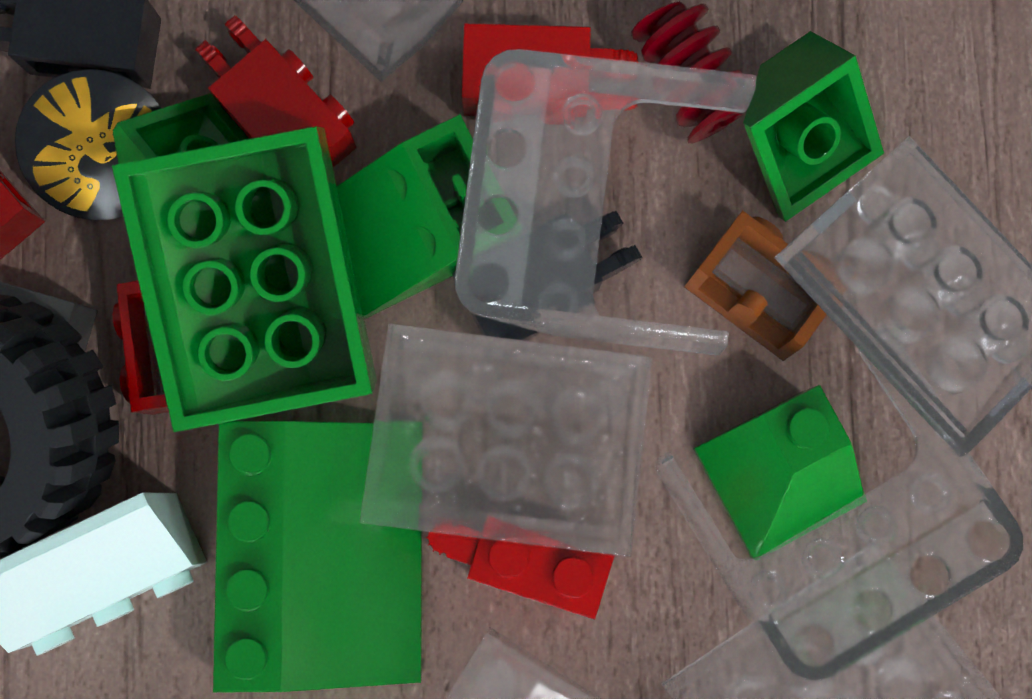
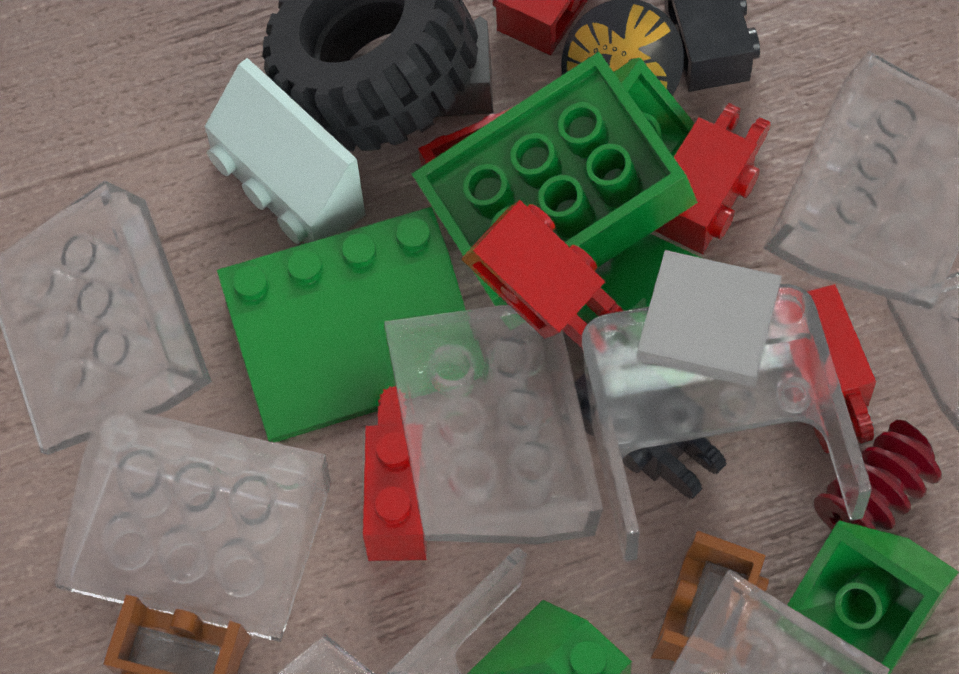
camera: 80 degrees right, 20 degrees down
none -> red hinge [461,200,629,356]
none -> light grey tile [636,250,782,388]

